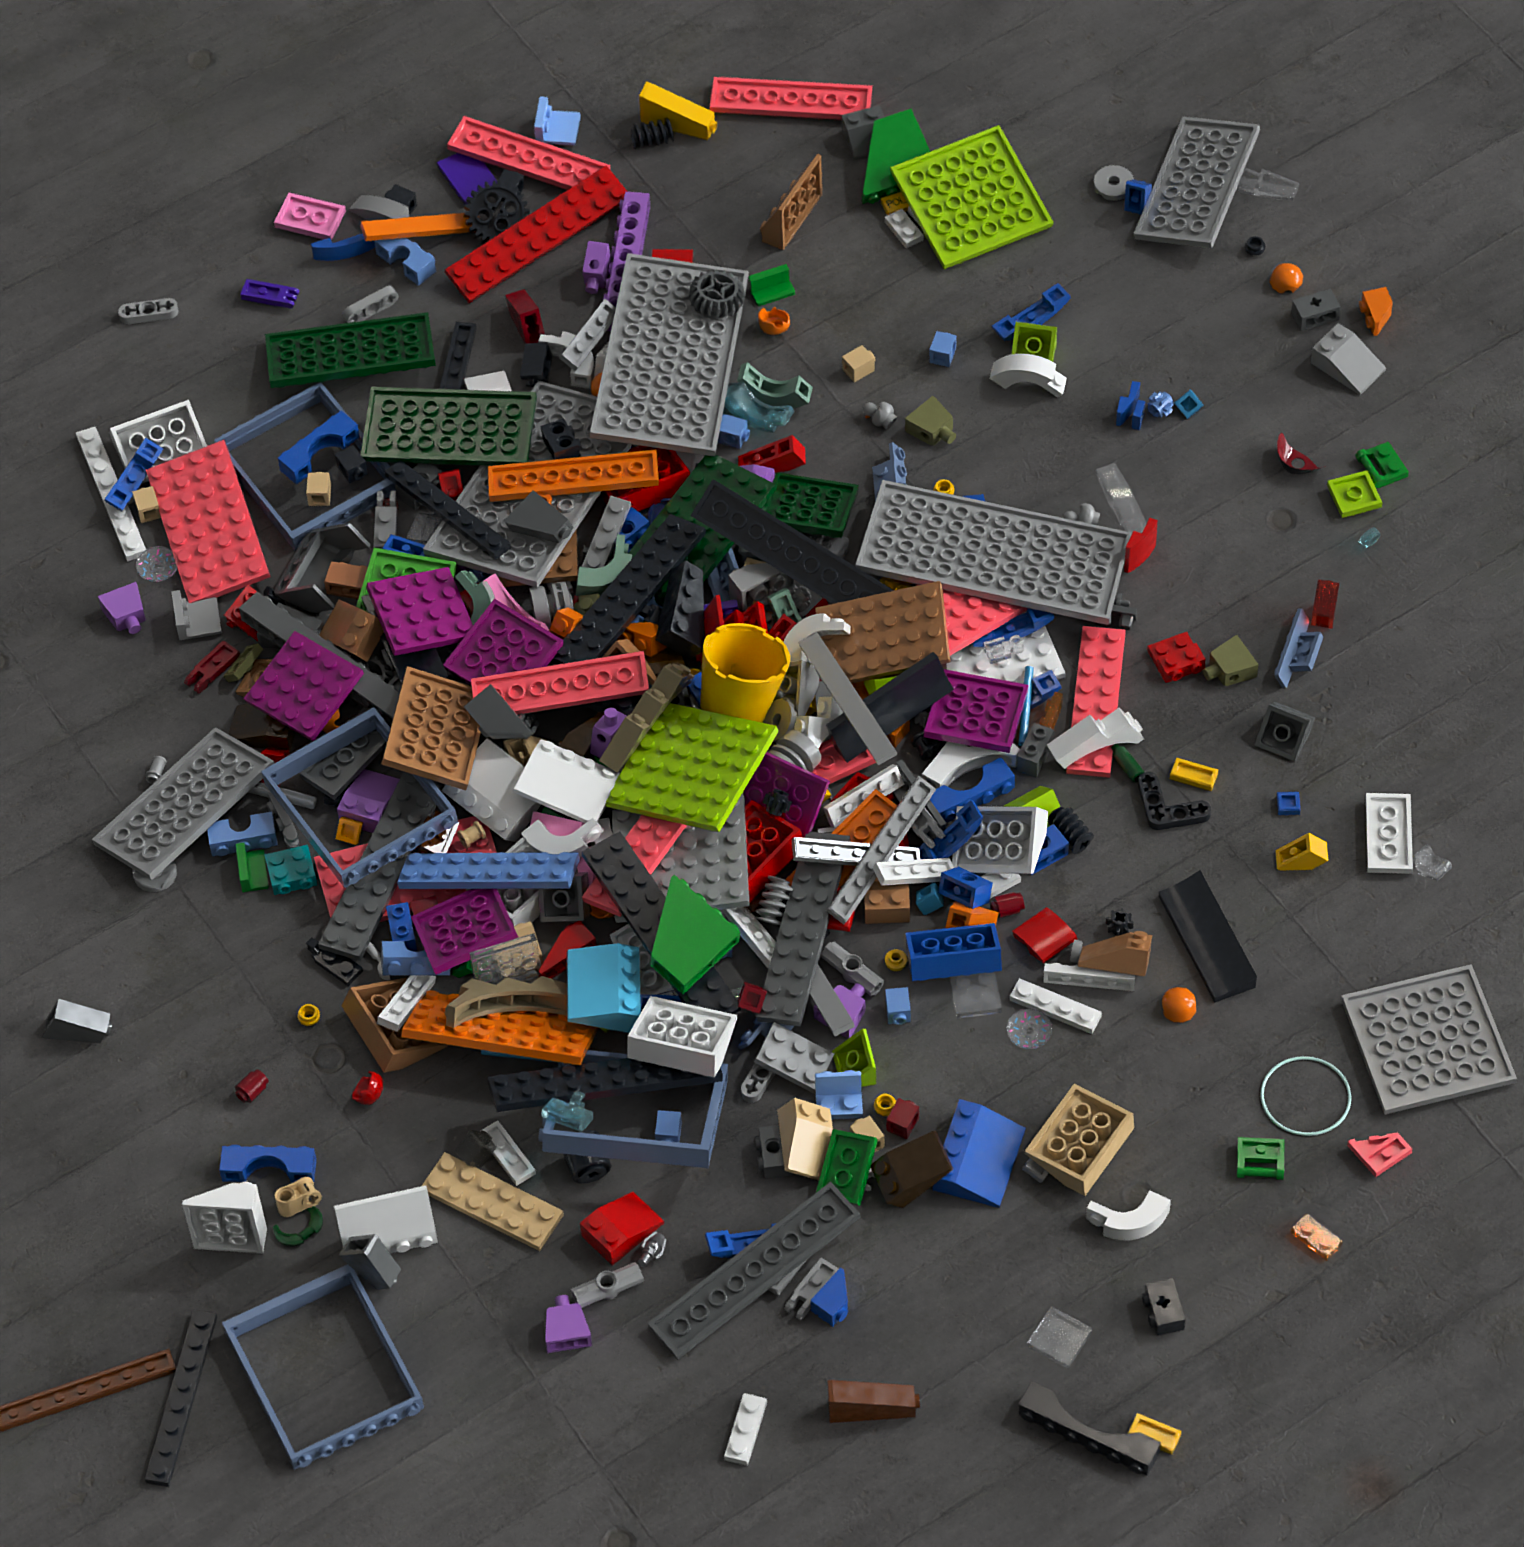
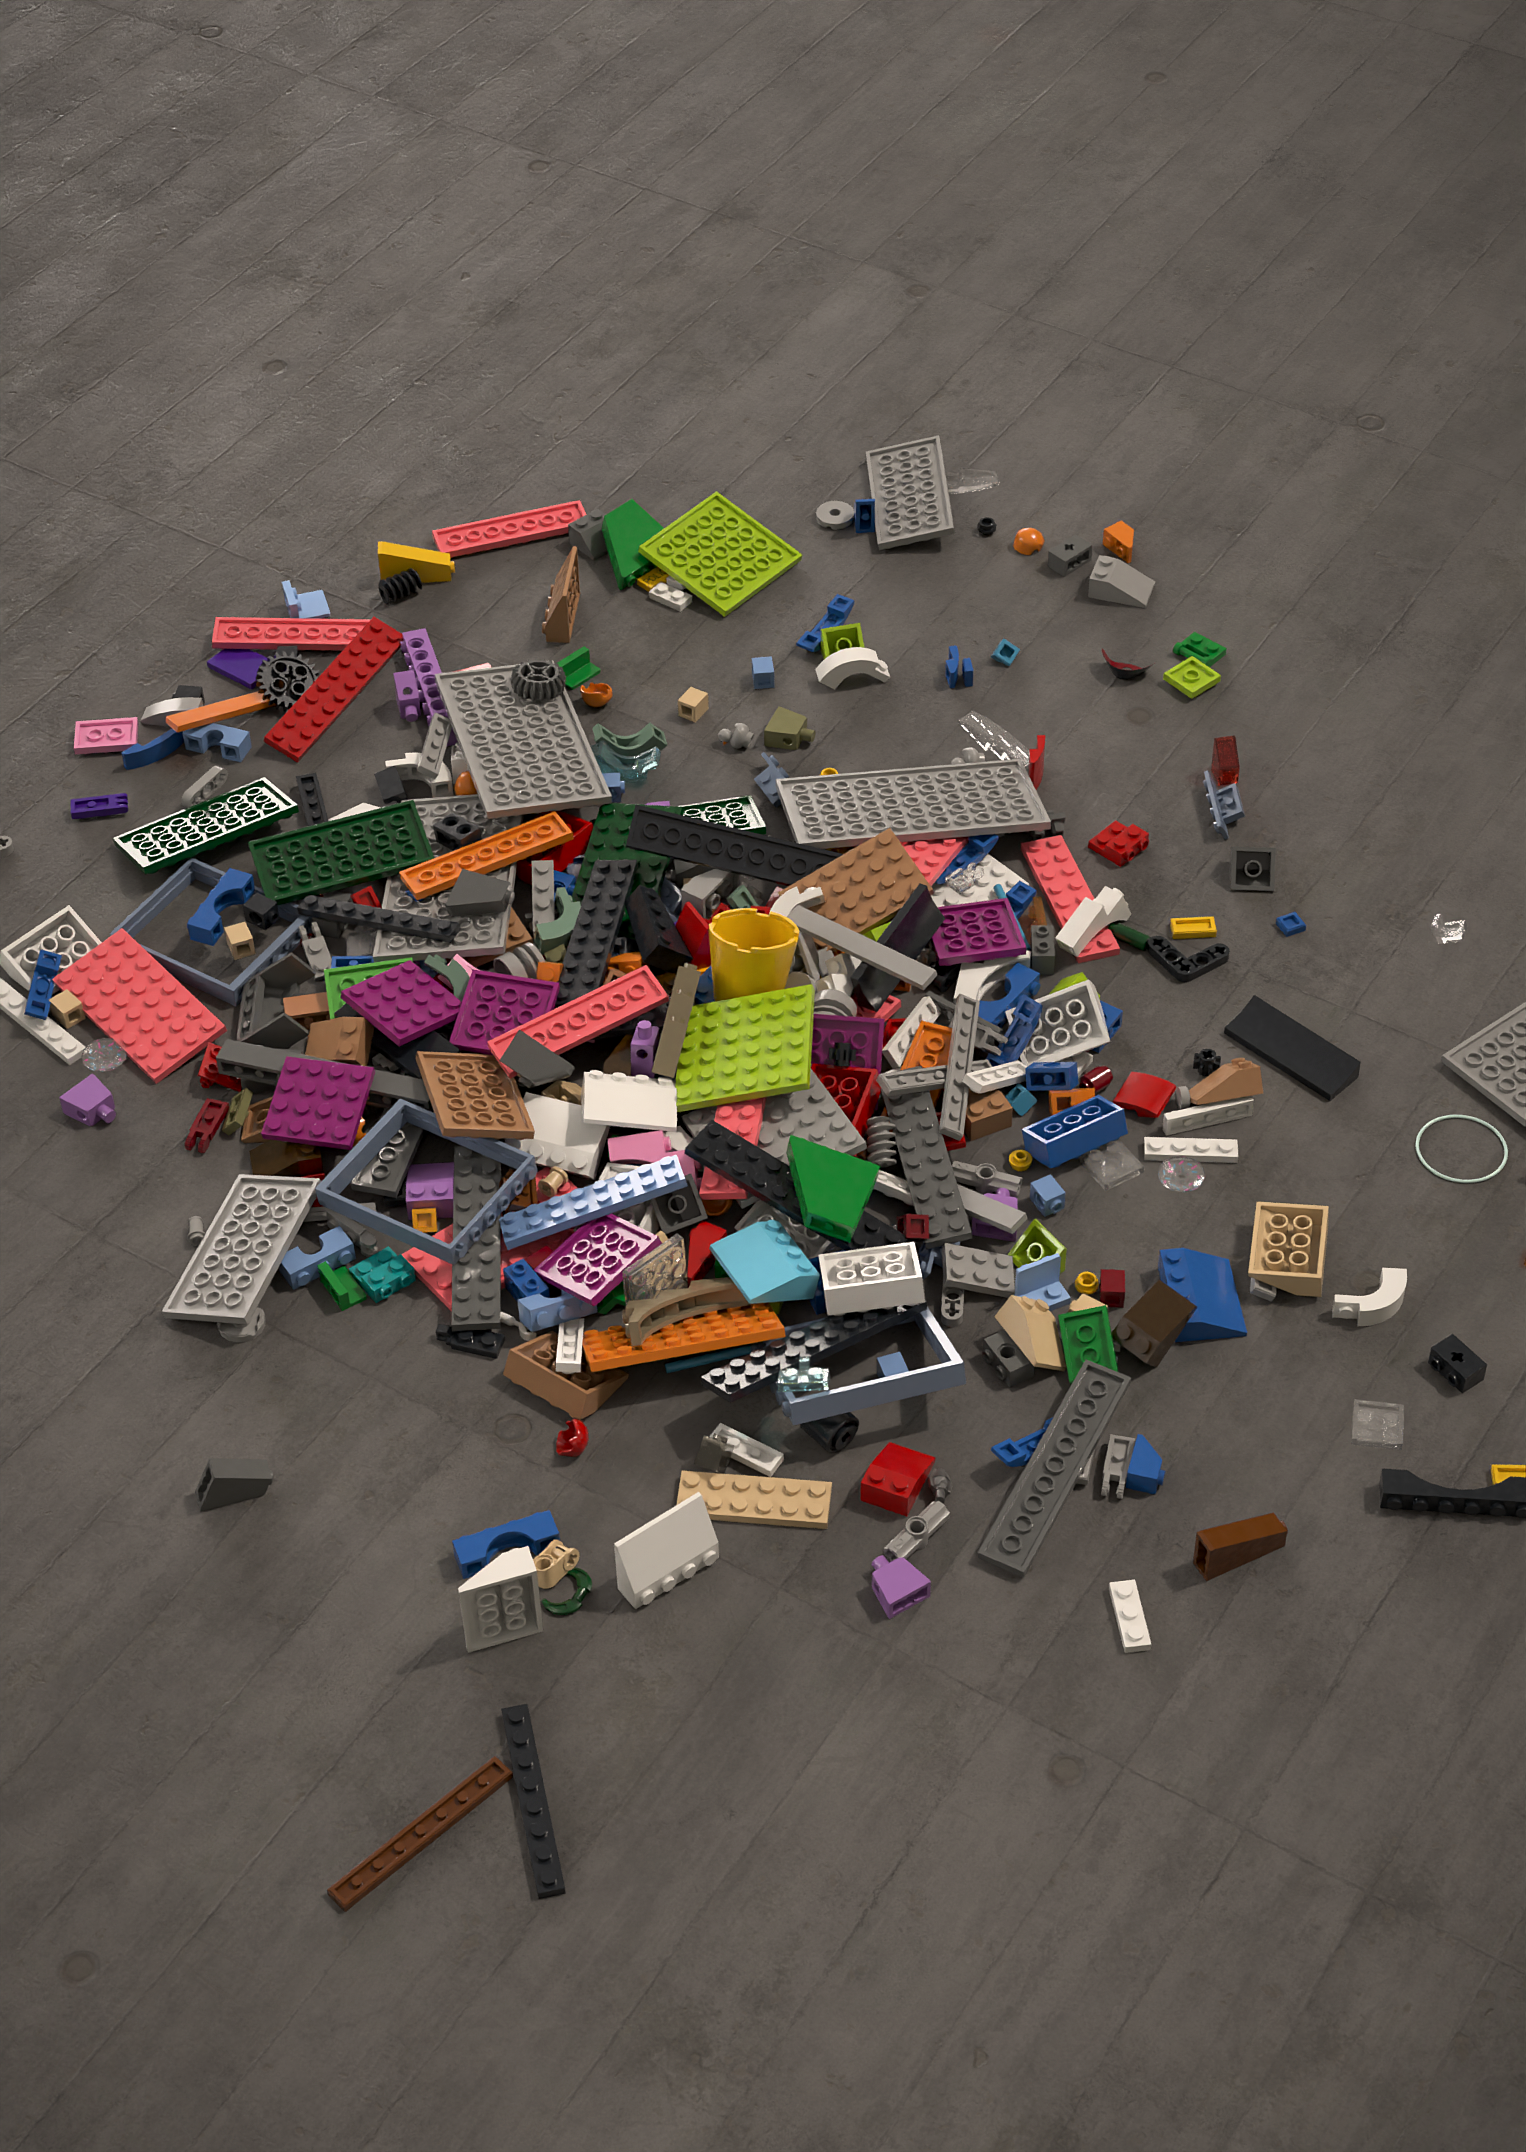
camera: 25 degrees left, 10 degrees down
light grey bracket [171,590,222,641] -> none
sand blue door [222,1264,424,1470] -> none
dark red brick [235,1069,269,1103] -> none
yellow plate [297,1004,320,1026] -> none
dark grey slope [338,1234,401,1290] -> none
dark red slope [505,289,545,344] -> none
white arch [521,818,604,858] -> none
red slope [738,435,806,472] -> none
black piece [1047,807,1094,855] -> none
medium blue gear [1148,392,1173,417] -> none
orange hair [1162,987,1196,1023] -> none
olive torso [1203,635,1258,686] -> none
green plate [1237,1137,1284,1180] -> none
yellow slope [1275,833,1328,871] -> none
clear light blue tile [1359,527,1381,548] -> none
white plate [1365,793,1413,874] -> none

